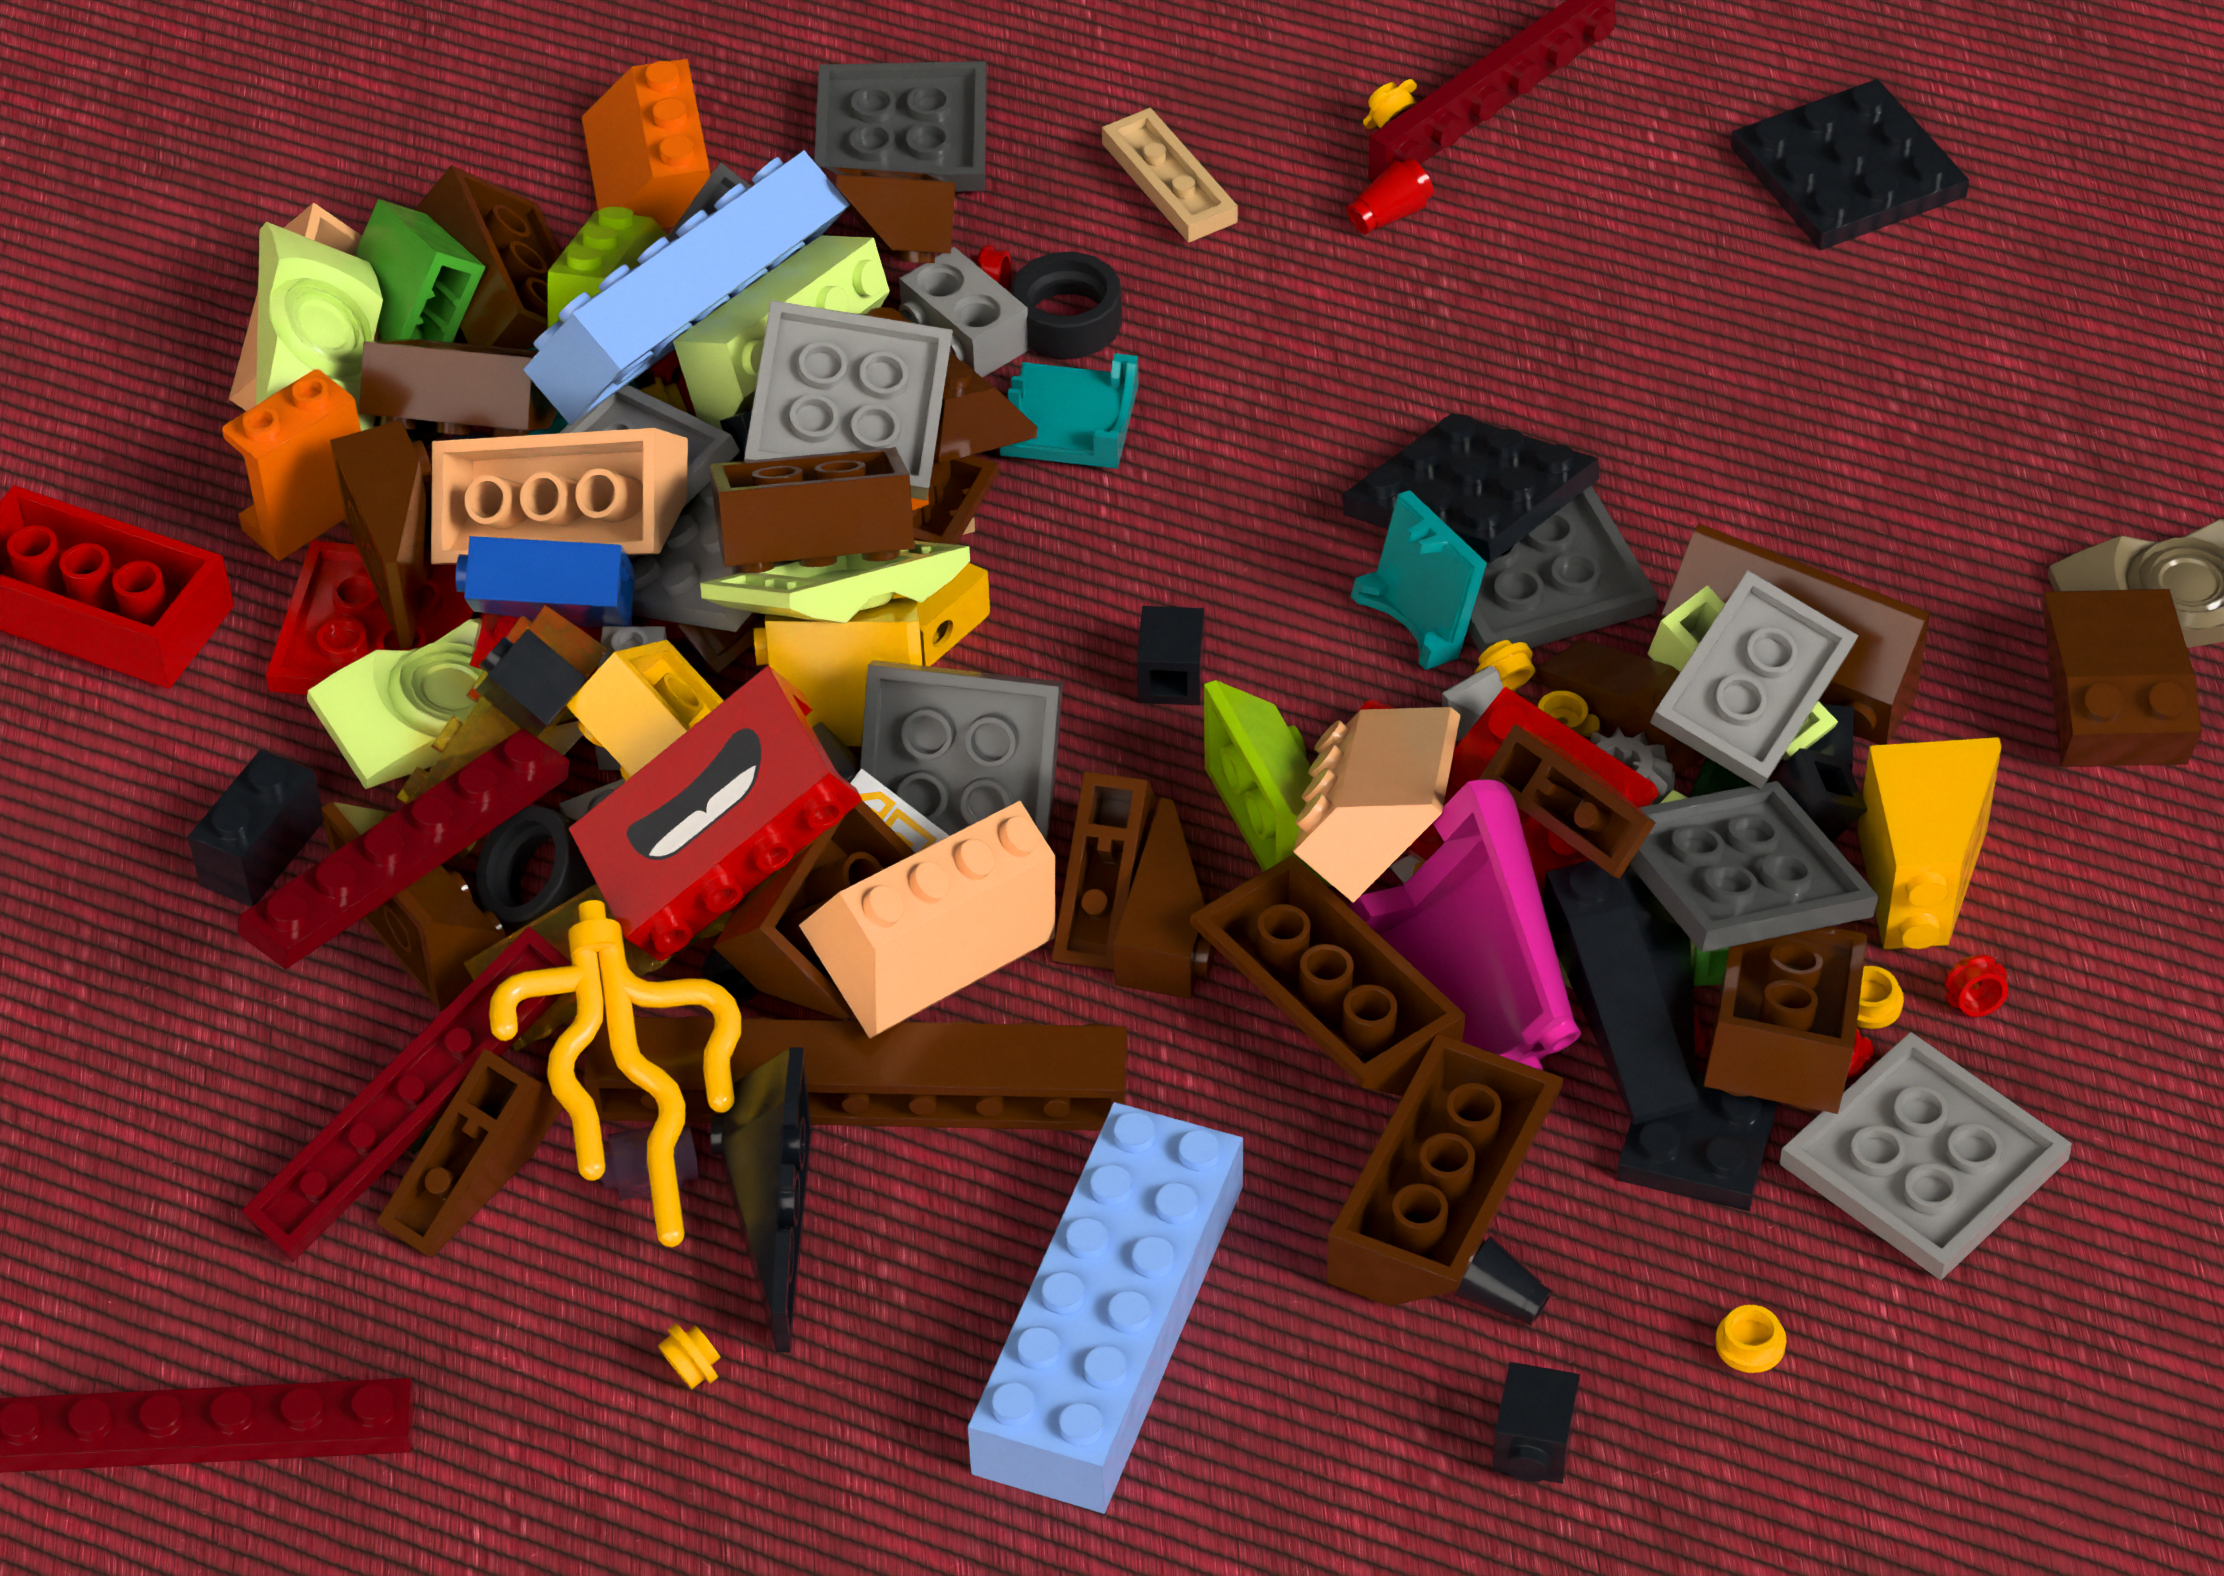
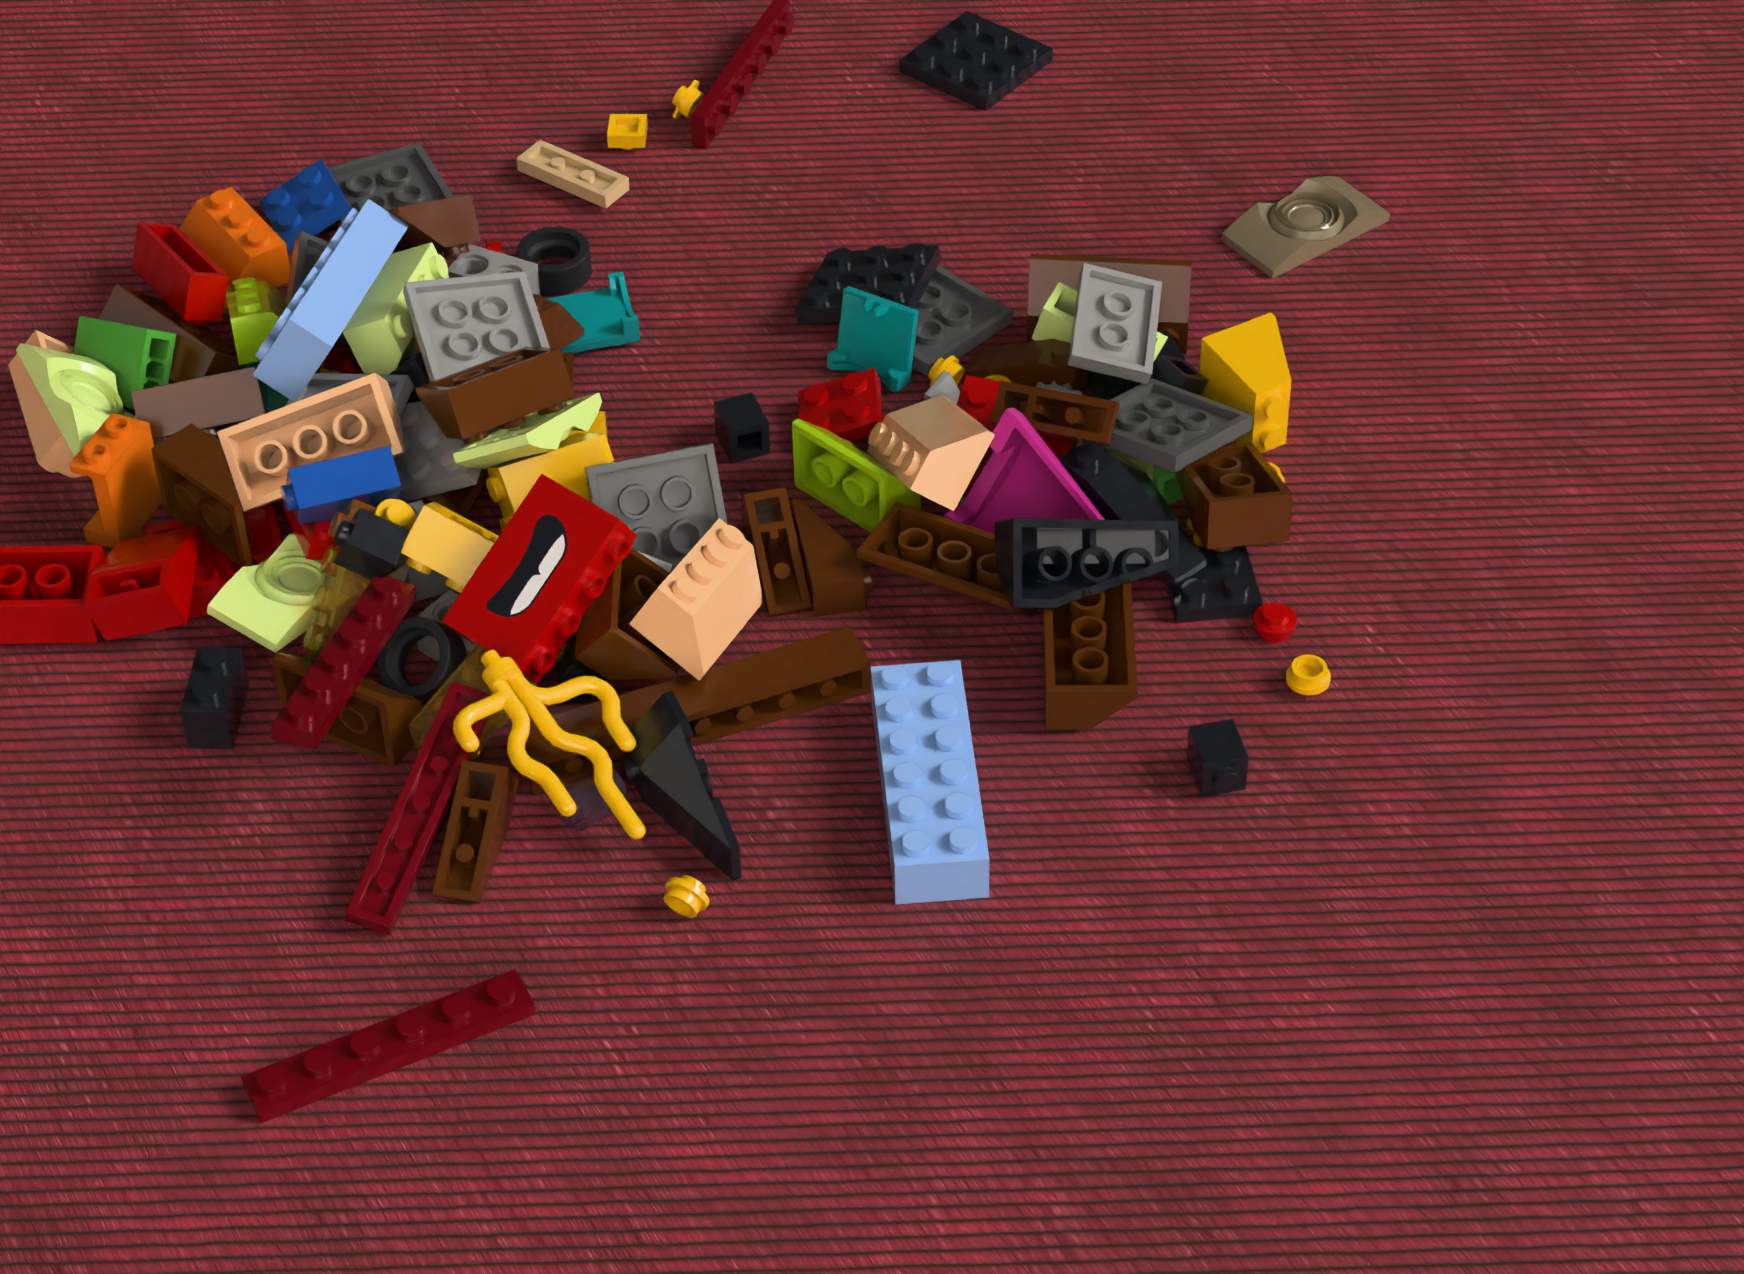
camera: 25 degrees left, 5 degrees down
red cone [1346,158,1434,235] -> none
black cone [1455,1236,1553,1325] -> none
light grey plate [1780,1032,2072,1280] -> none
red plate [1945,954,2008,1017] -> none
reddish brown slope [2042,589,2202,767] -> none
none -> red slope [84,525,202,641]
none -> red brick [132,223,229,326]
none -> blue plate [258,159,352,253]
none -> yellow plate [374,499,417,538]
none -> yellow plate [607,114,648,150]
none -> red plate [798,368,883,442]
none -> black wedge [995,518,1179,608]
none -> red plate [1253,603,1297,643]

